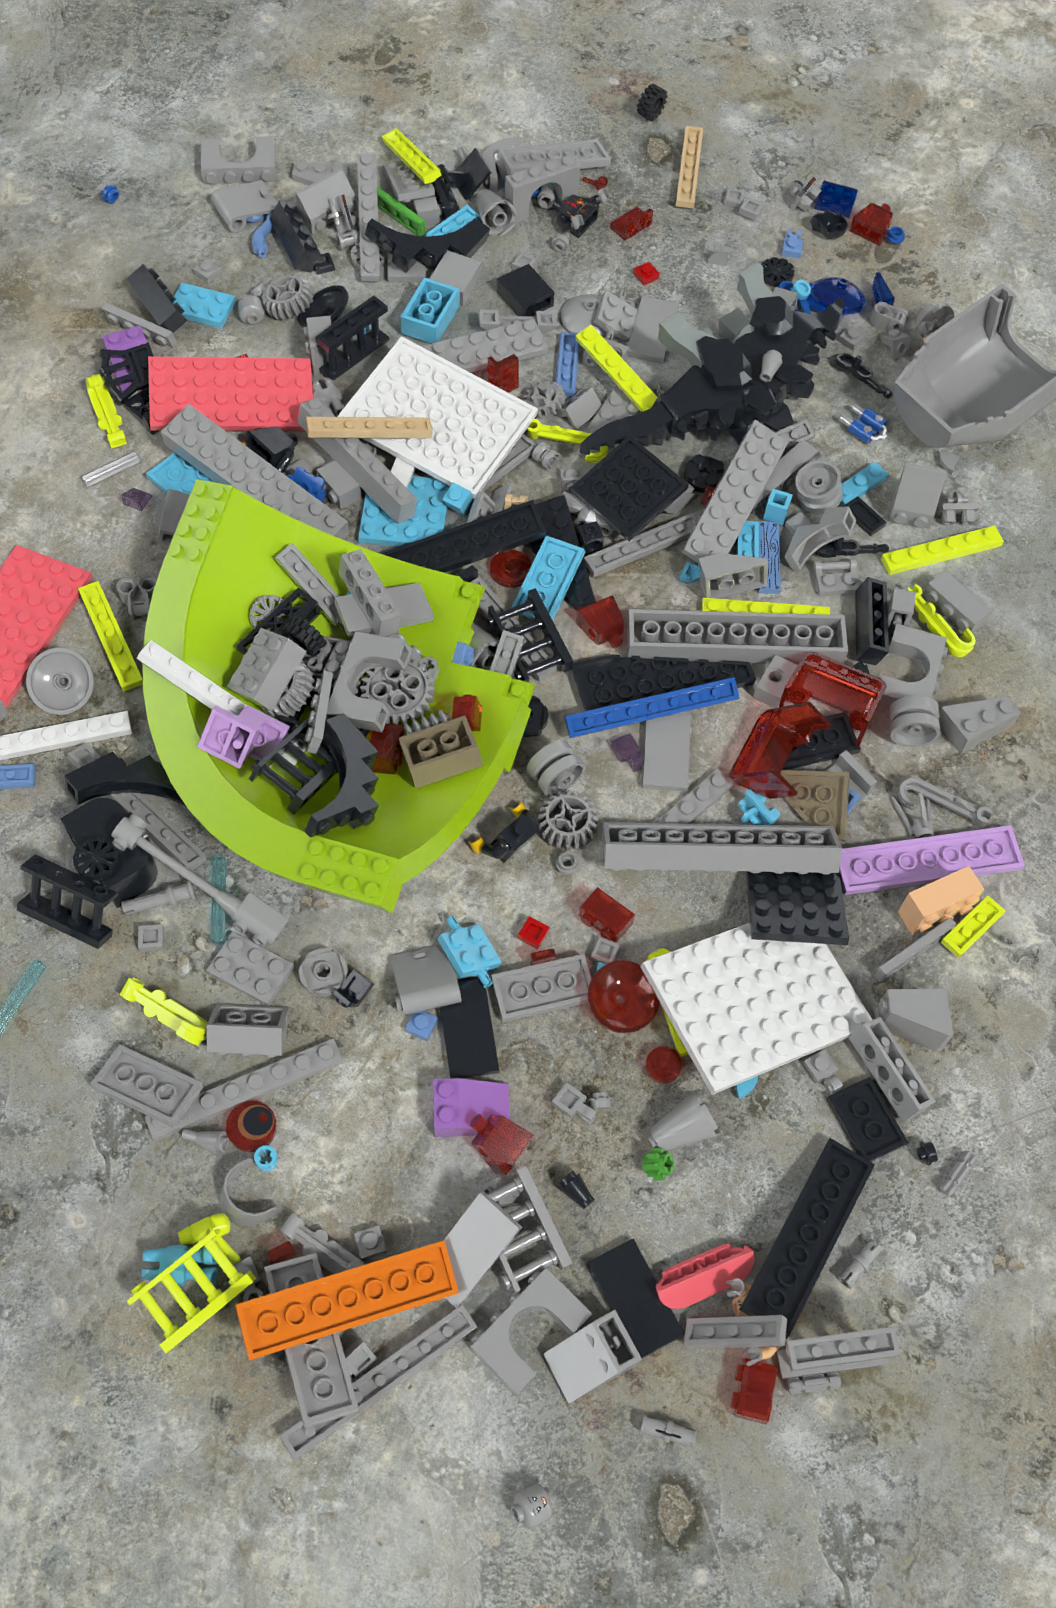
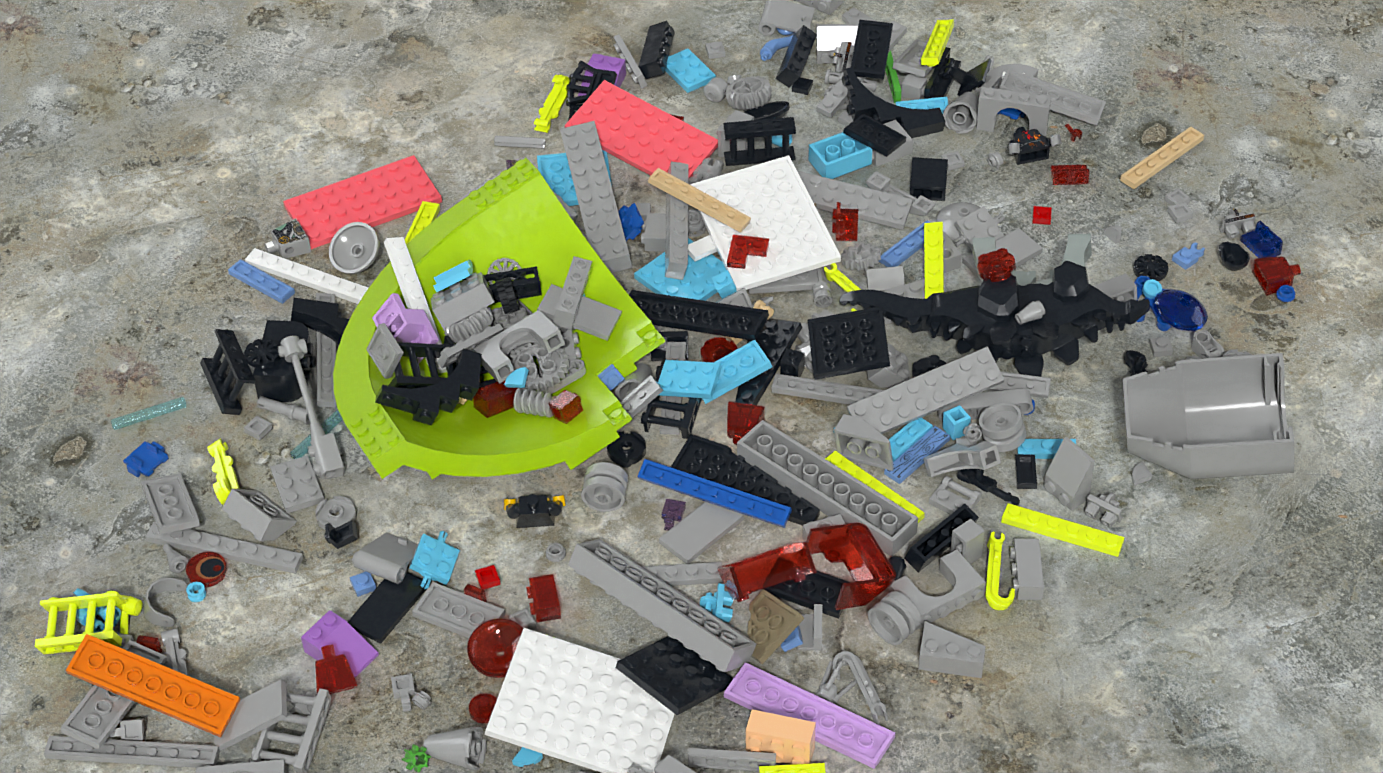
camera: 45 degrees right, 15 degrees down
black torso [242,427,298,473] -> none
light grey plate [275,543,340,626] -> none
light grey plate [354,1225,387,1261] -> none
dark tan brick [399,716,483,788] -> none
light grey cone [537,183,555,209] -> none
light grey gear [537,789,599,851] -> none
black cone [558,1170,595,1209] -> none
black tyre [637,83,668,121] -> none
blue piece [839,404,888,444] -> none
clear blue slope [872,272,895,306] -> none
none -> blue piece [123,441,169,477]
none -> light grey tile [366,323,404,379]
none -> medium azure slope [434,260,473,292]
none -> medium azure tile [504,367,529,388]
none -> medium azure plate [658,360,722,399]
none -> clear red plate [727,235,769,269]
none -> black tile [843,114,907,157]
none -> black plate [851,19,893,79]
none -> light grey plate [963,423,982,442]
none -> clear red plate [977,248,1016,282]

